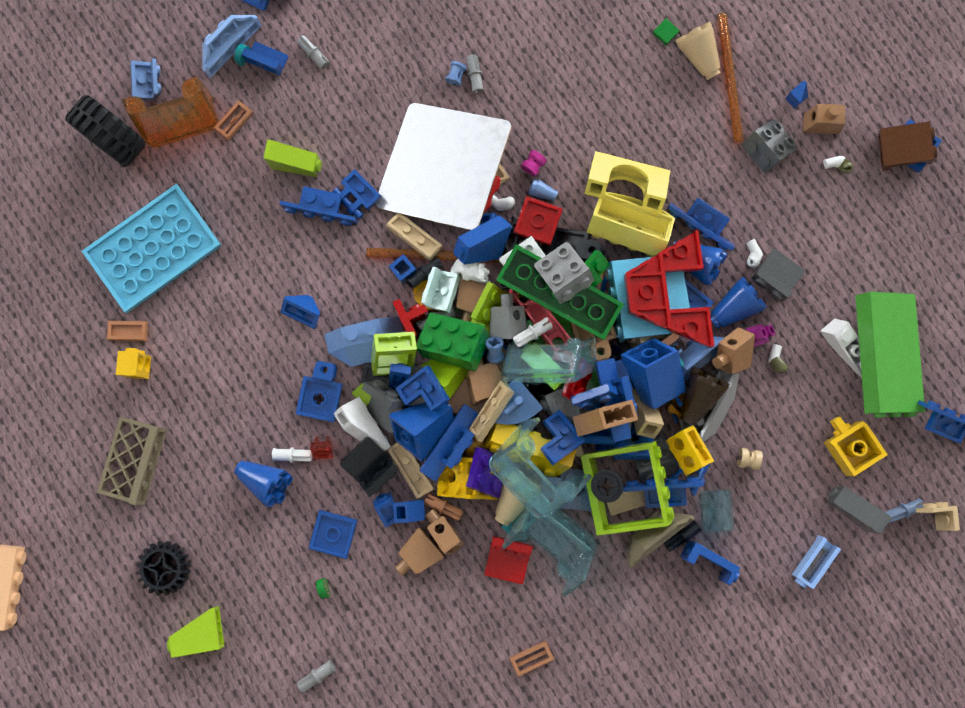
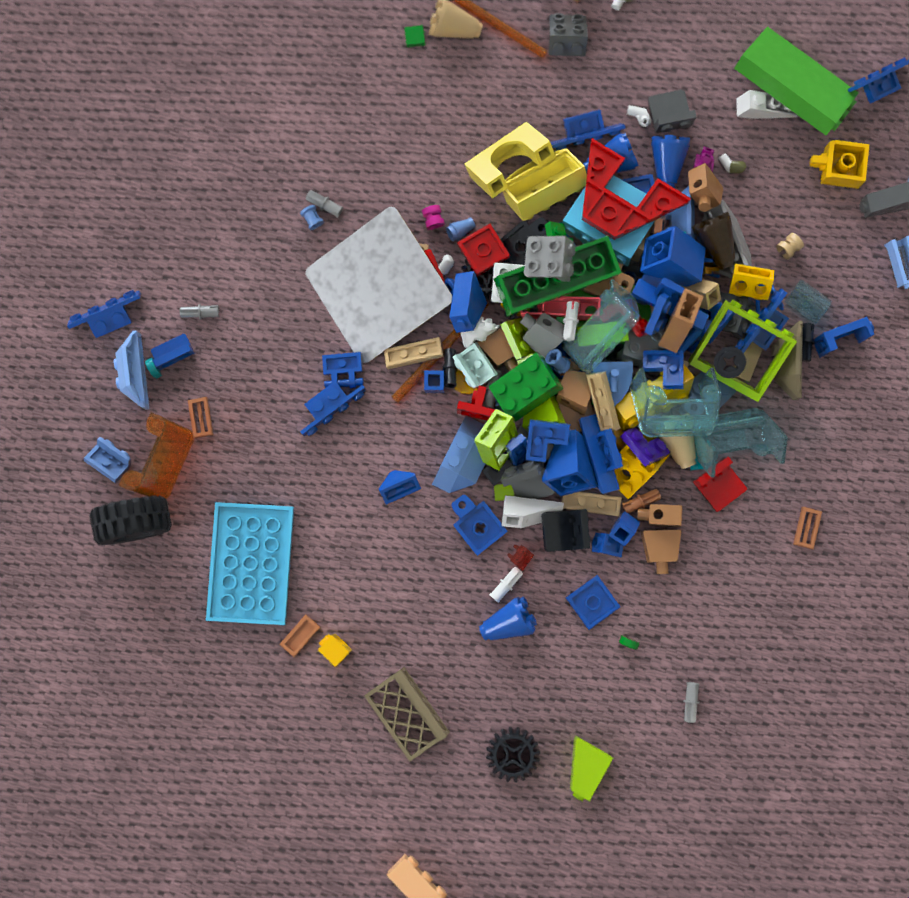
camera: 55 degrees left, 0 degrees up
lime slope [264,139,322,177] -> none

